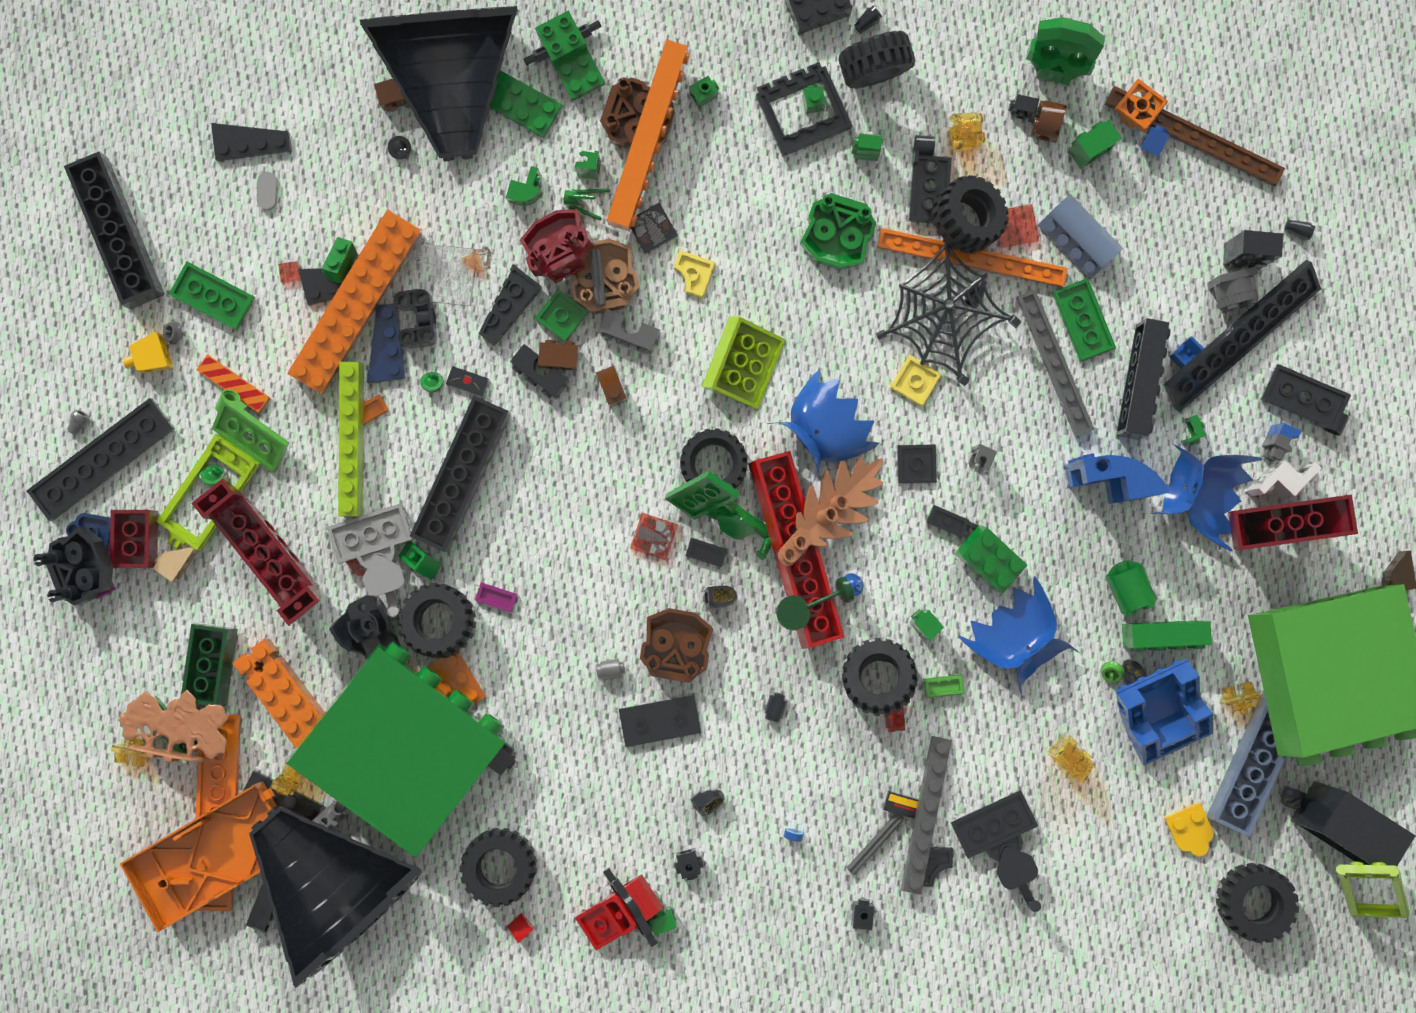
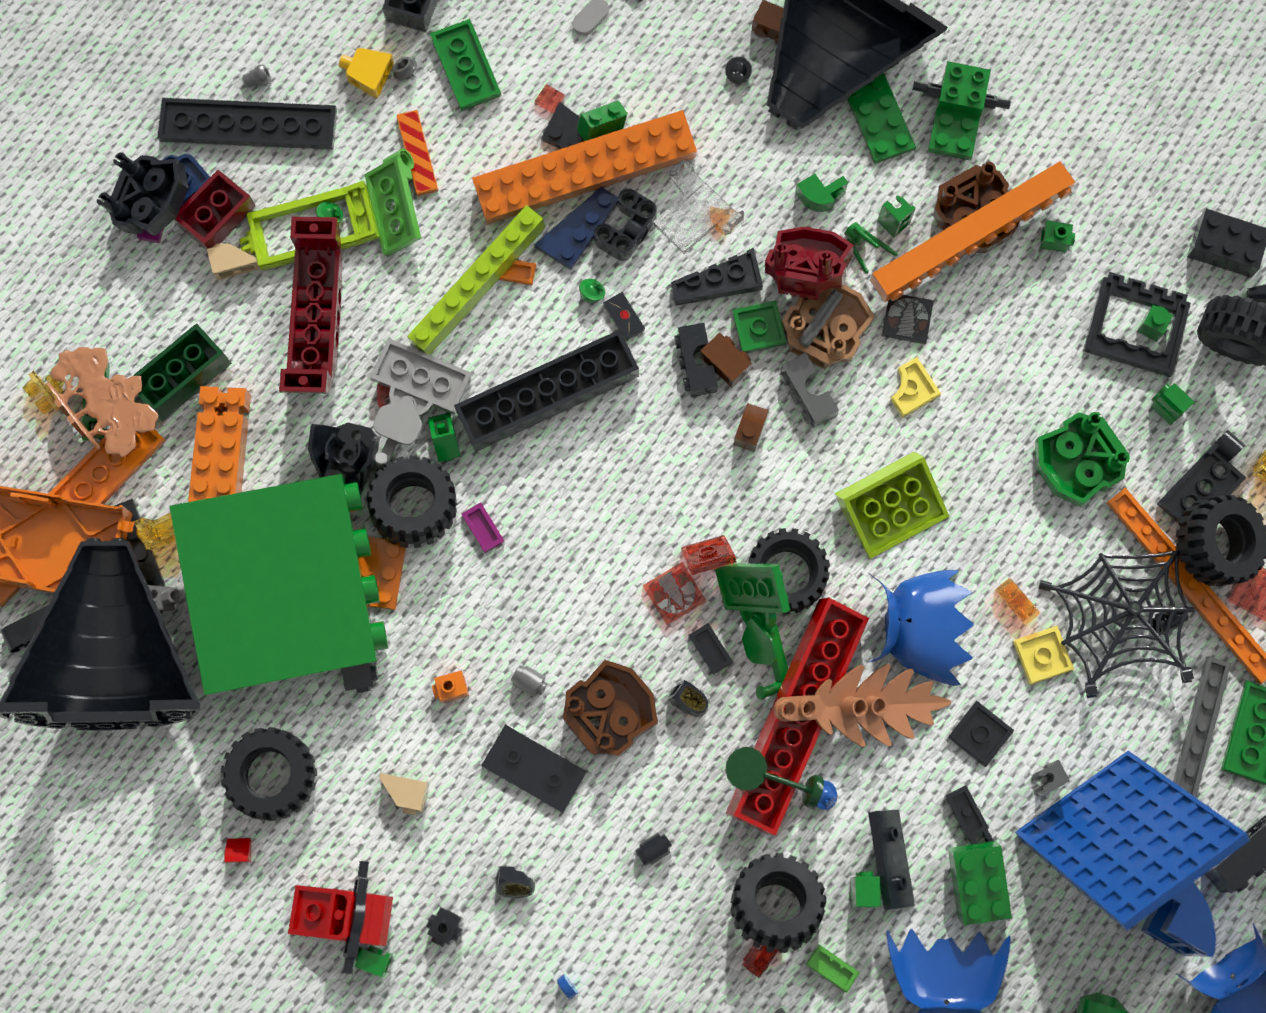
camera: 40 degrees right, 10 degrees down
none -> tan slope [379,773,429,815]
none -> orange brick [432,670,469,703]
none -> clear red tile [681,535,737,575]
none -> black plate [868,810,915,911]
none -> clear orange brick [995,578,1040,626]
none -> blue plate [1015,751,1250,931]

